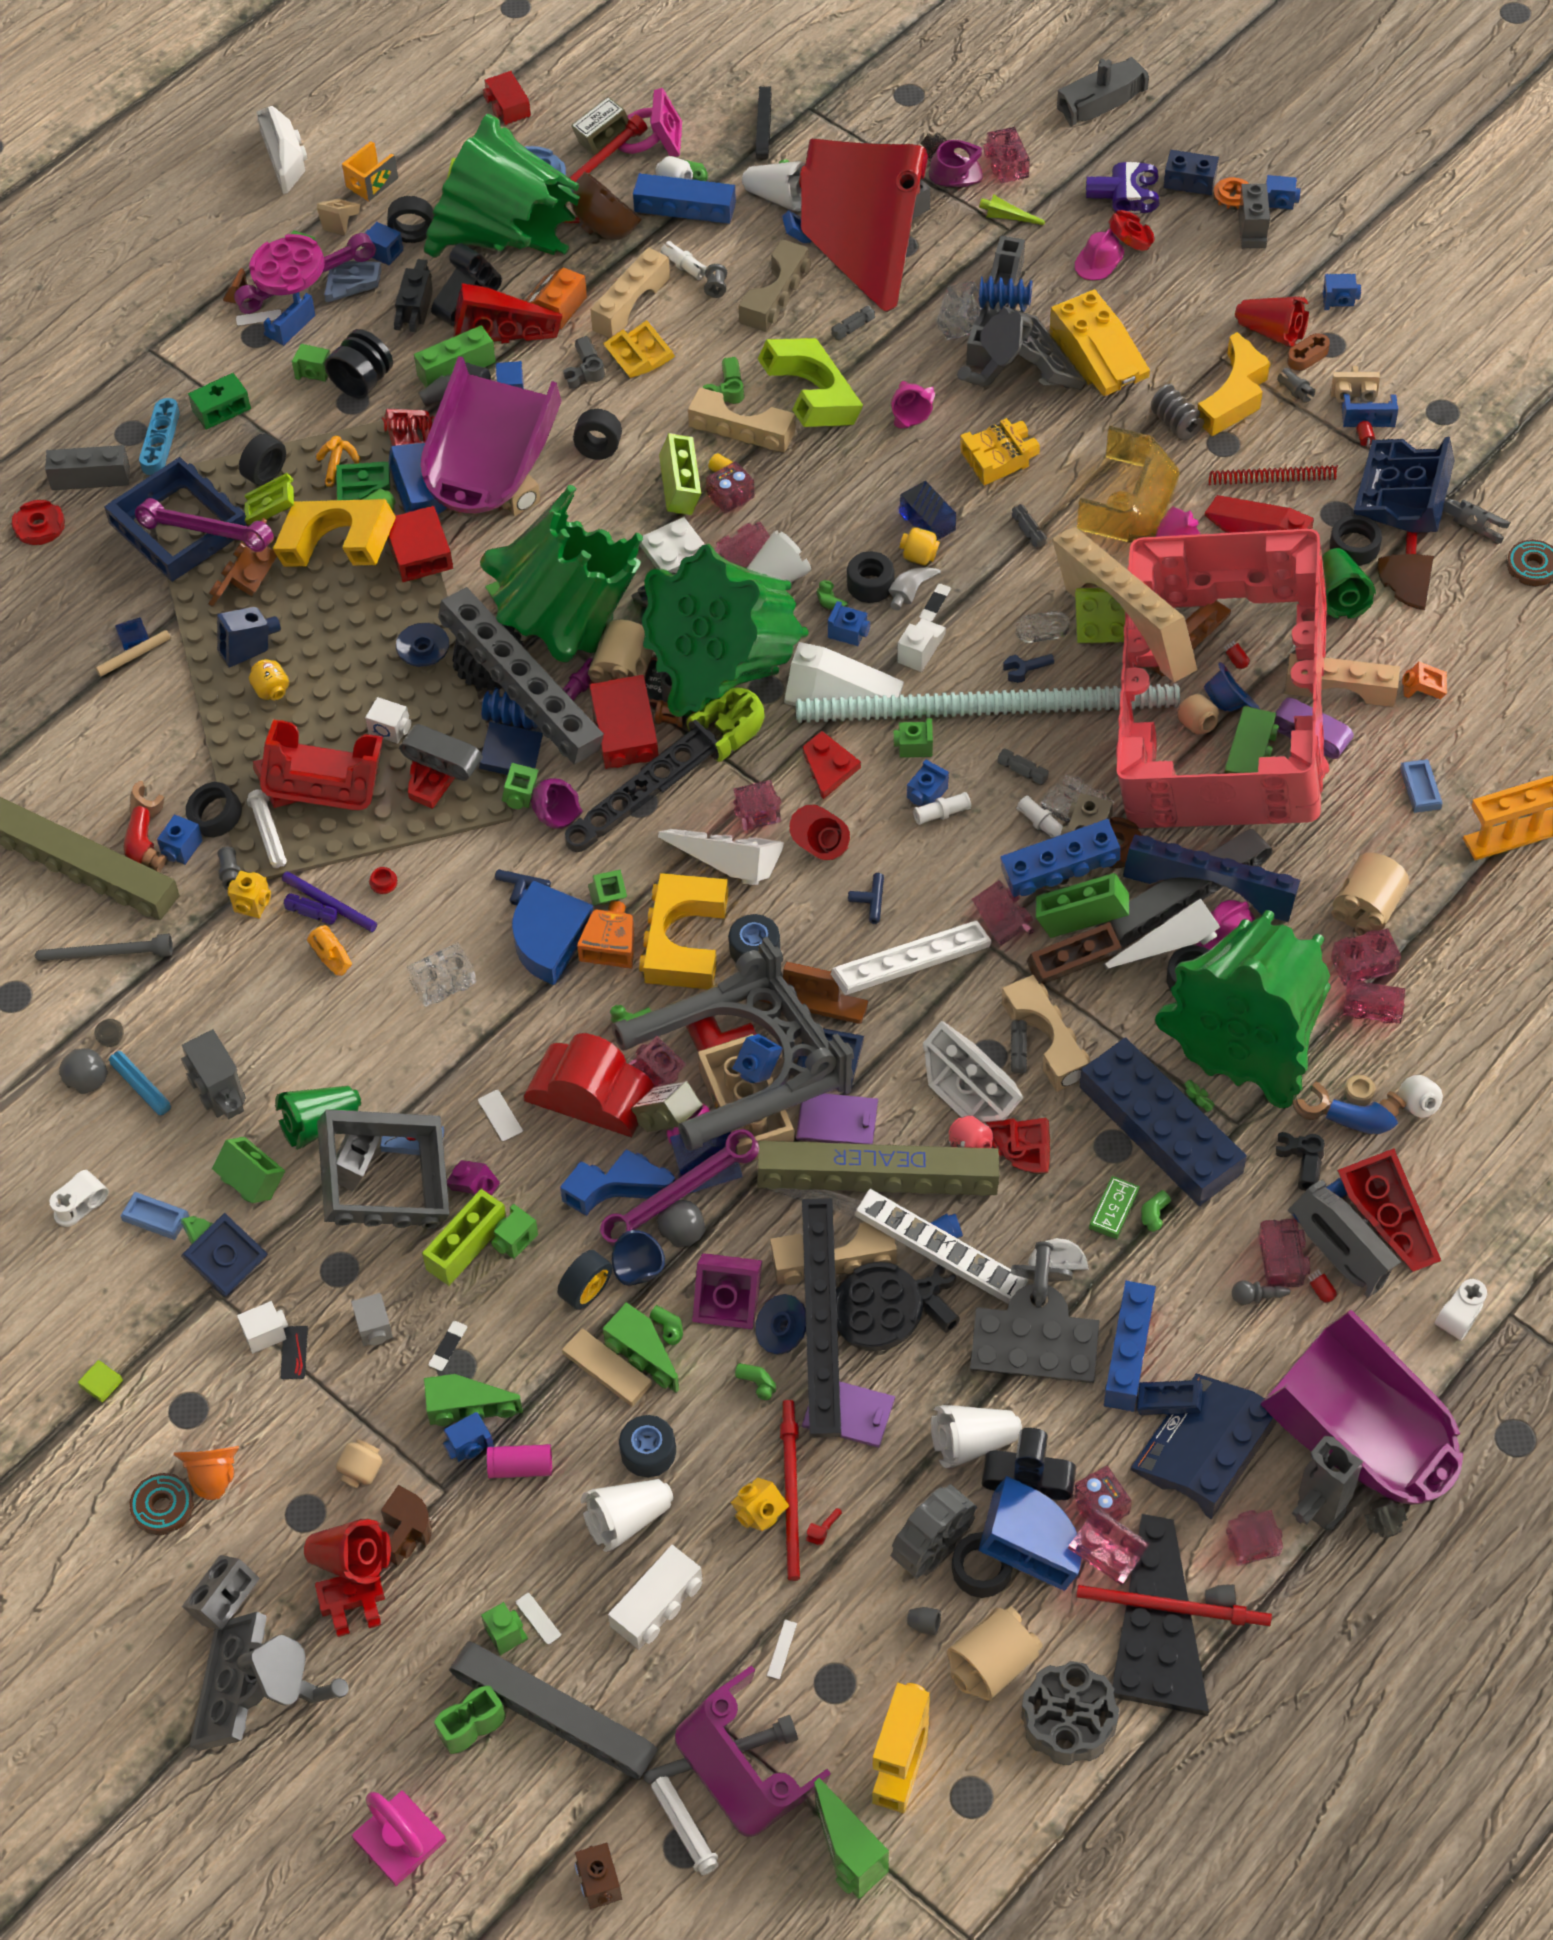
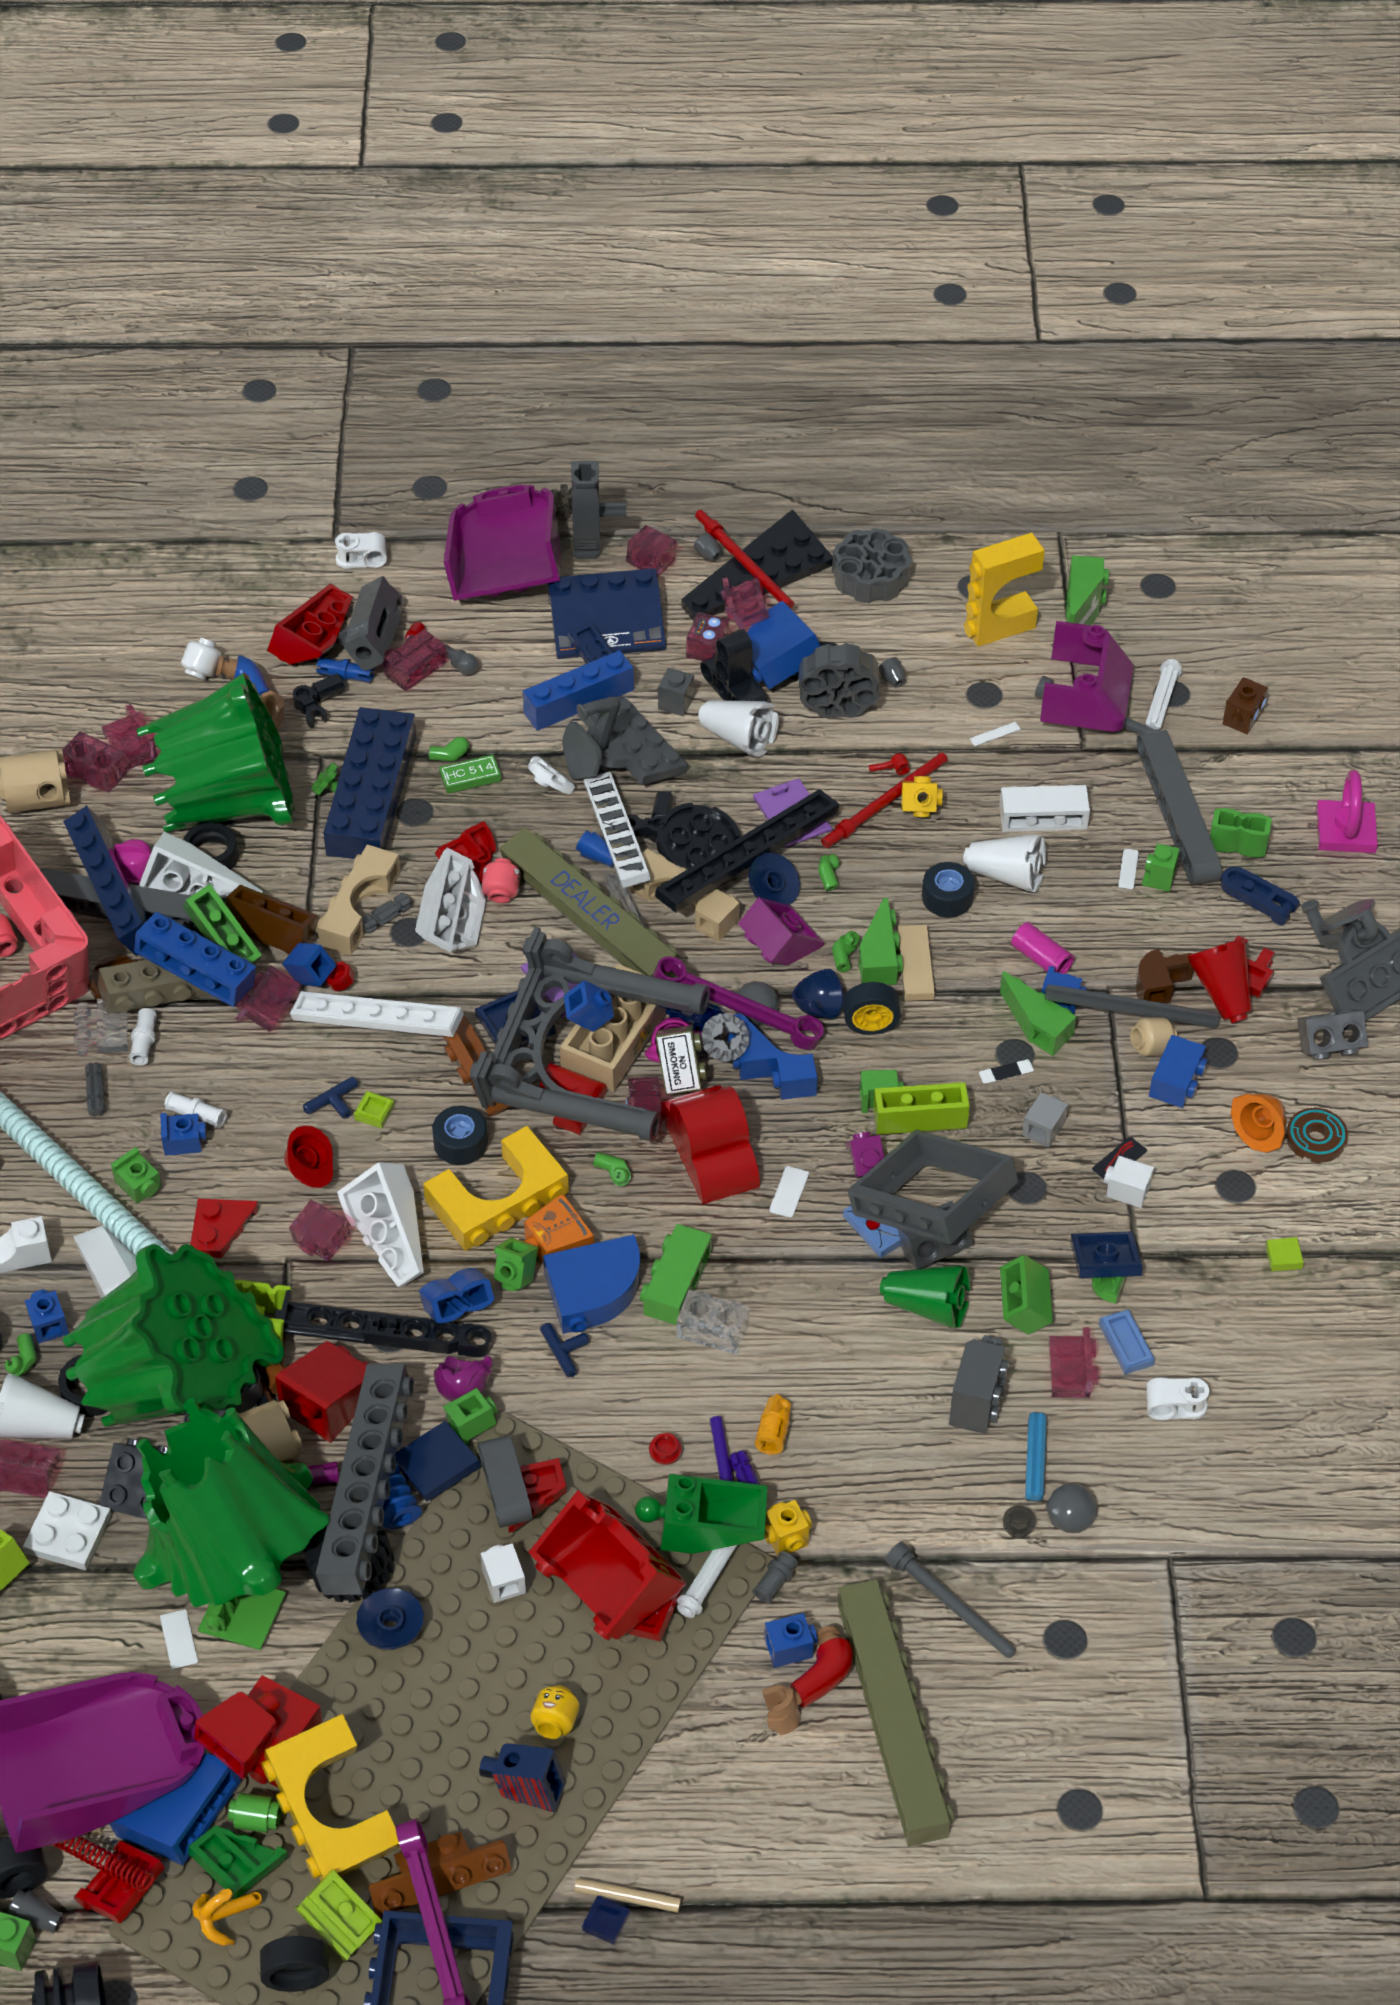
camera: 135 degrees left, 5 degrees down
black tyre [186,782,242,838] -> none
tan cylinder [947,1606,1043,1701] -> none
none -> red torso [194,1692,280,1779]
none -> blue brick [282,943,337,987]
none -> red tile [325,961,354,992]
none -> lime tile [354,1091,395,1129]
none -> blue brick [419,1268,495,1323]
none -> green slope [635,1474,768,1554]
none -> bright green brick [640,1224,712,1326]
none -> dark grey brick [658,668,694,717]
none -> light grey gear [701,1013,749,1062]
none -> dark grey axle [1045,984,1219,1028]
none -> clear pink bracket [1048,1327,1098,1398]
none -> blue brick [1149,1035,1208,1108]
none -> dark blue plate [1221,867,1300,925]

